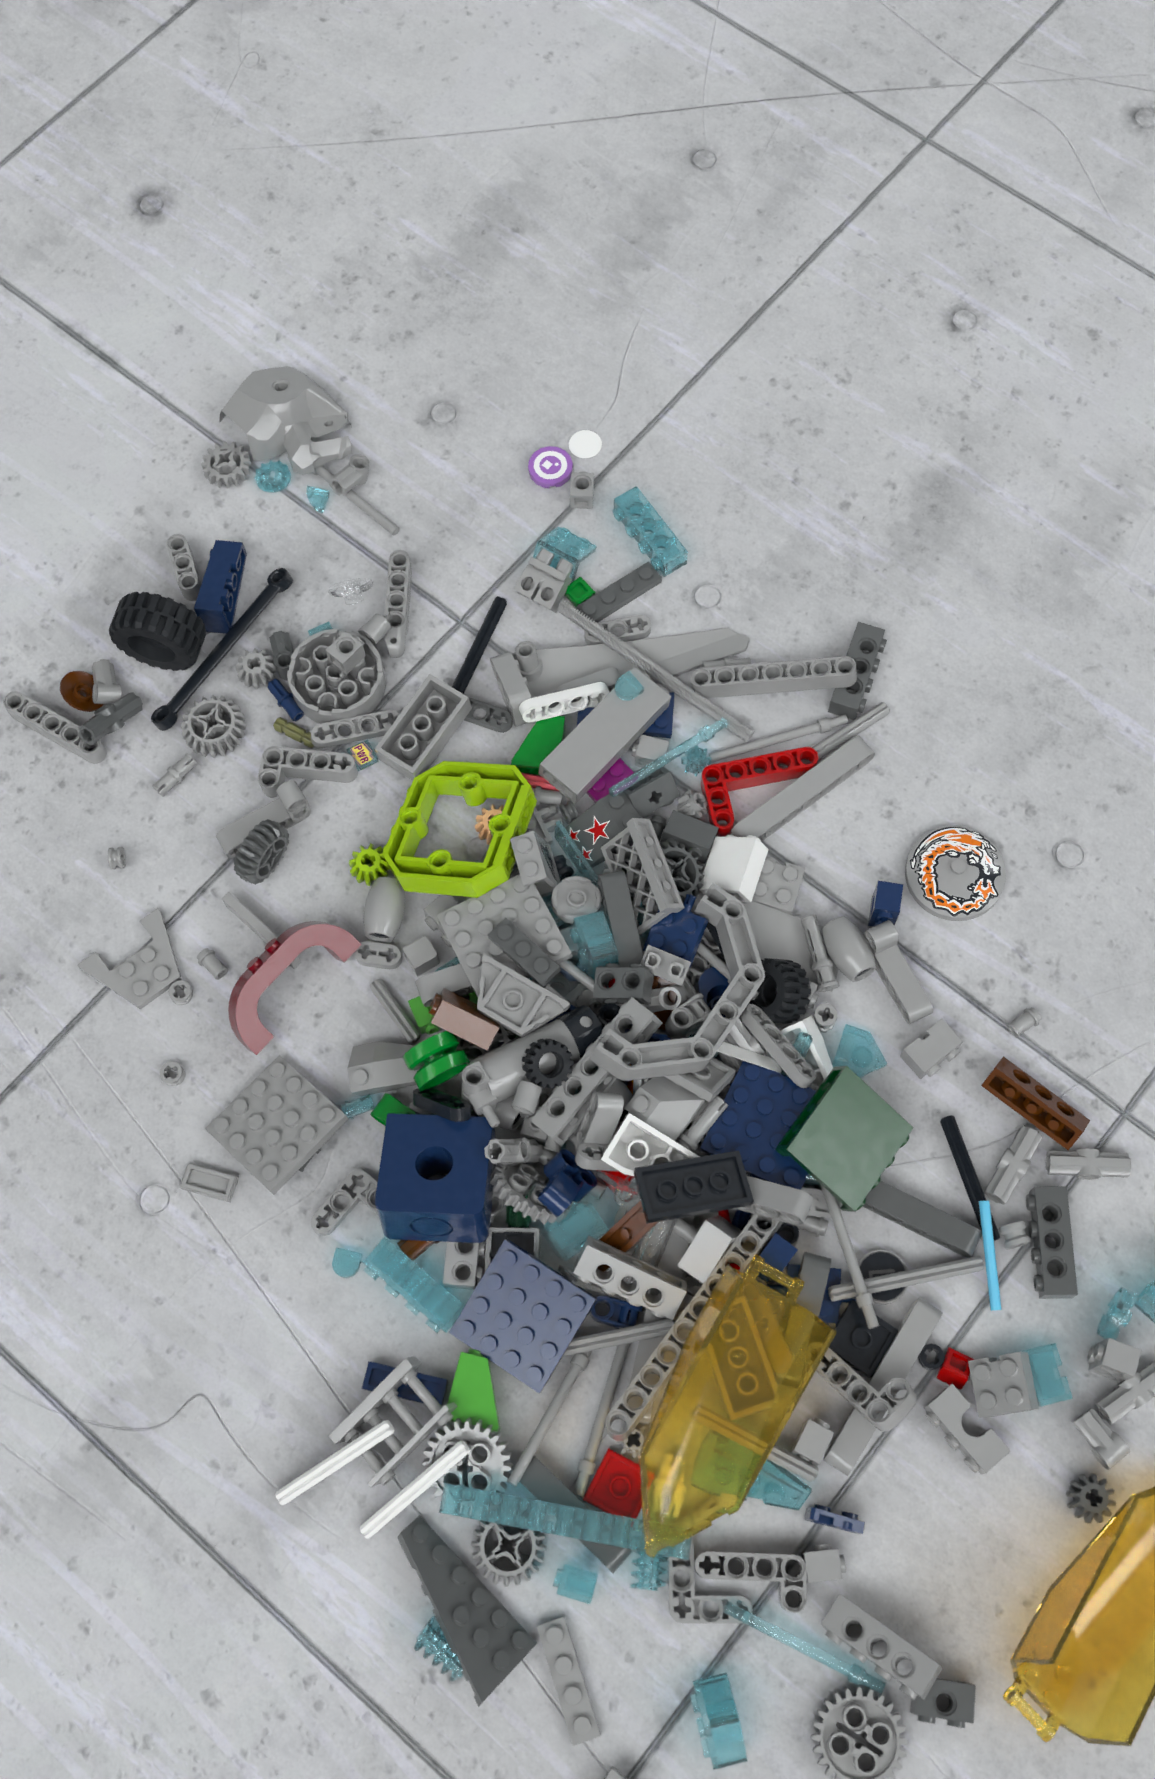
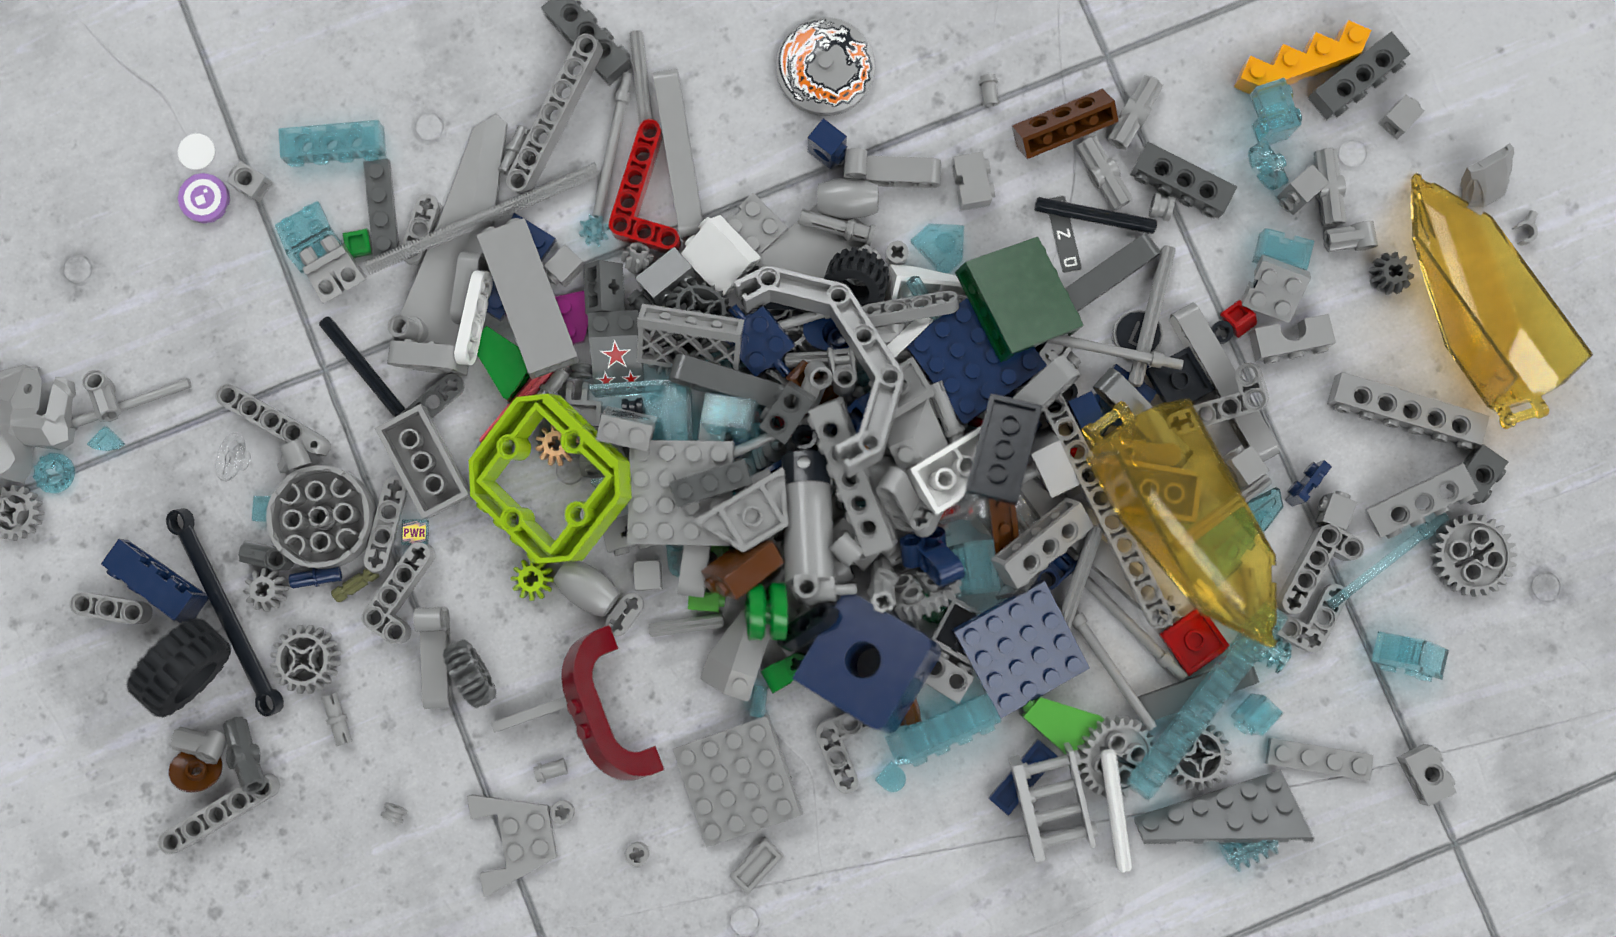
camera: 65 degrees left, 15 degrees up
white axle [275,1420,394,1505] -> none
light grey brick [326,631,366,675] -> none
black tyre [522,1038,574,1088] -> none
light grey tile [551,876,602,925] -> none
clear light blue bar [609,718,728,797] -> none
clear light blue tile [615,671,644,701] -> none
light grey hips [640,945,691,986] -> none
medium azure bar [979,1200,1002,1310] -> none
none -> dark grey sticker [1049,196,1082,273]
none -> light grey brick [1327,372,1490,450]

